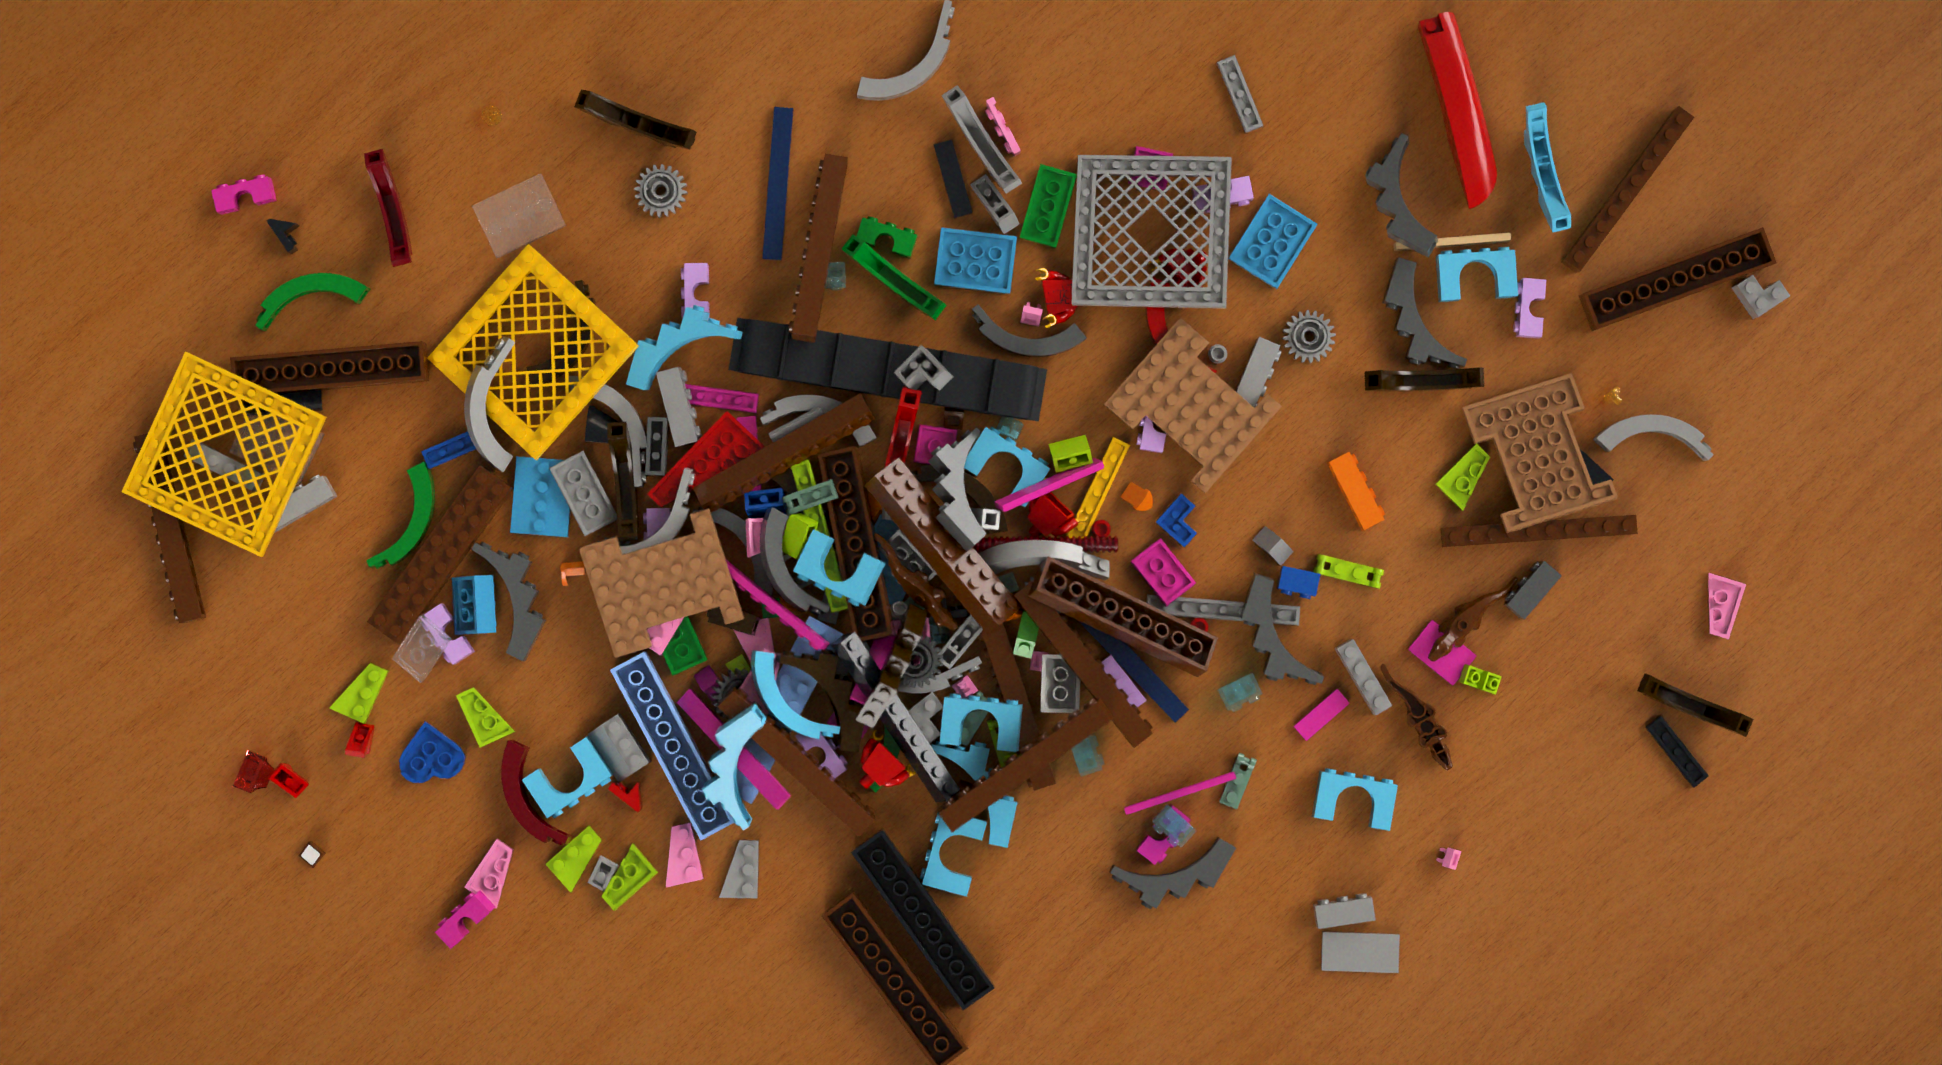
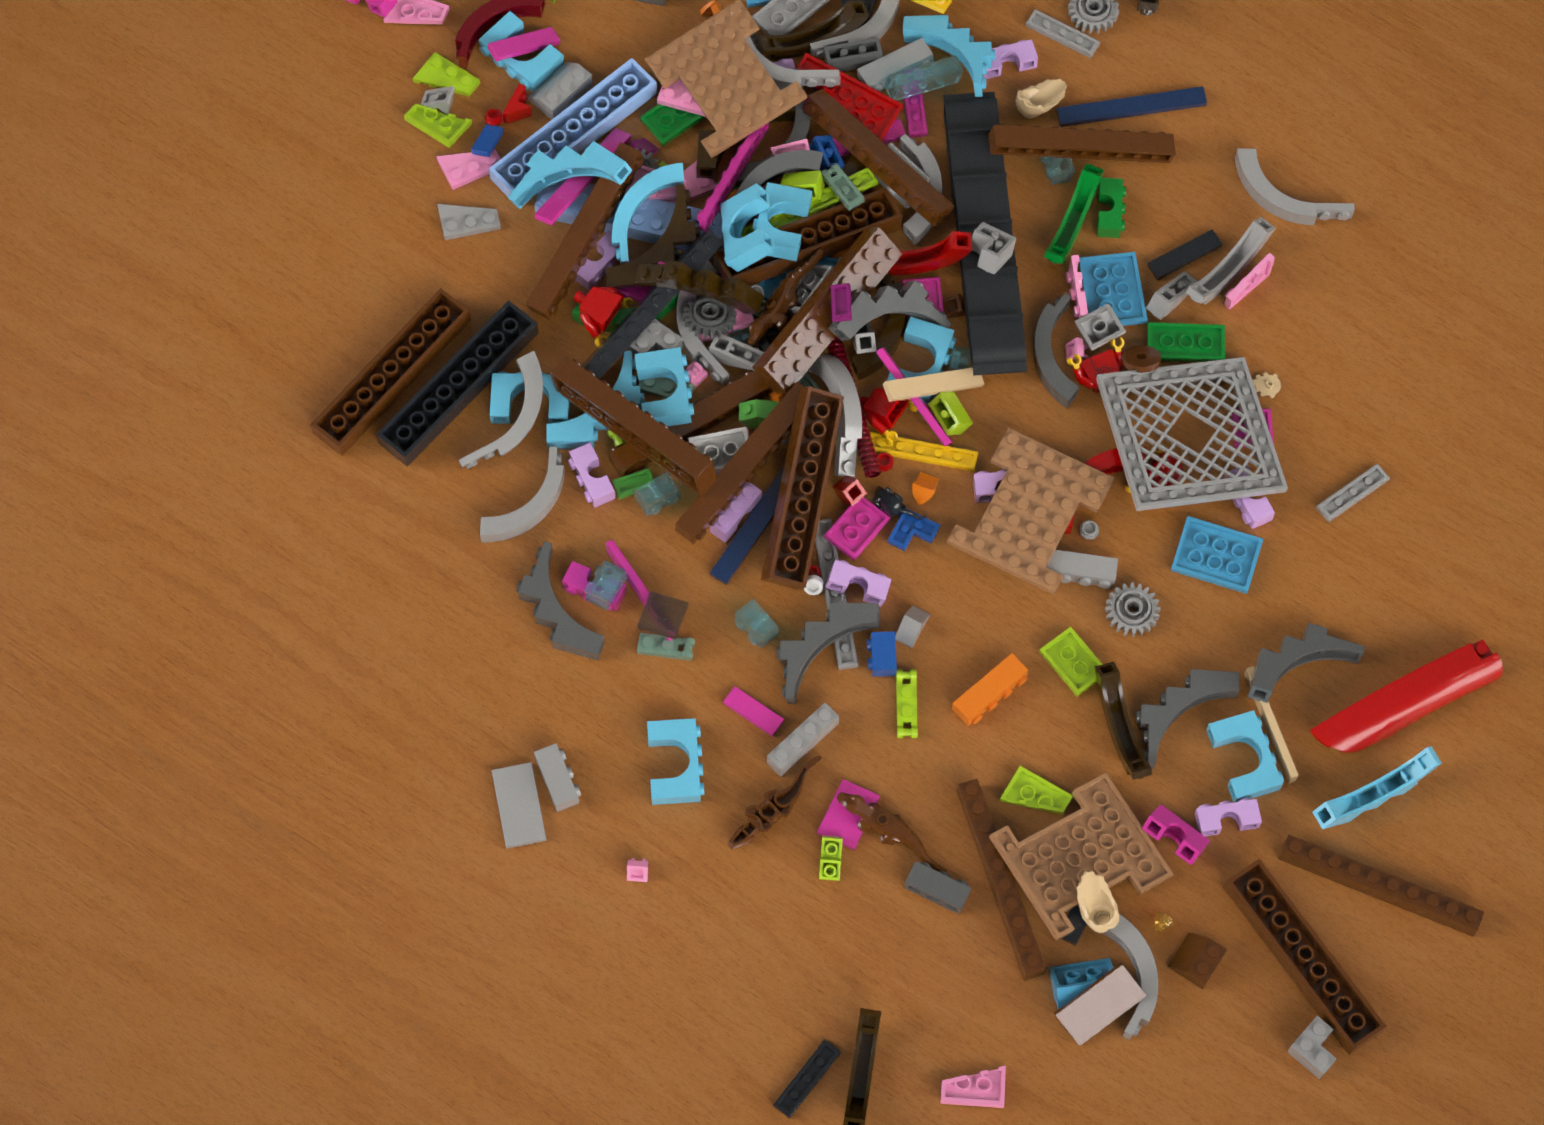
camera: 75 degrees right, 20 degrees down
none -> light grey arch [458,351,543,469]
none -> blue tile [471,124,504,157]
none -> light grey arch [480,447,565,543]
none -> red plate [484,109,503,126]
none -> dark pink tile [487,27,561,61]
none -> lavender arch [568,442,616,508]
none -> bright green tile [612,468,656,499]
none -> clear smoke tile [637,591,689,640]
none -> medium azure arch [720,183,774,272]
none -> white tile [803,575,824,595]
none -> lavender arch [825,560,891,607]
none -> magenta tile [830,283,852,322]
none -> red brick [832,475,867,506]
none -> black animal [873,486,928,520]
none -> tan tile [882,368,985,402]
none -> clear light blue brick [885,55,964,101]
none -> tan hair [1015,79,1068,119]
none -> light grey tile [1026,9,1100,59]
none -> lime plate [1039,627,1102,697]
none -> dark azure slope [1049,958,1114,1009]
none -> tile [1054,963,1147,1046]
none -> bright pink wing [1065,255,1088,319]
none -> light grey slope [1075,303,1126,350]
none -> tan hair [1076,871,1120,933]
none -> reddish brown tile [1122,345,1161,373]
none -> dark pink arch [1142,804,1210,866]
none -> reddish brown slope [1168,933,1227,989]
none -> tan piece [1252,372,1281,398]

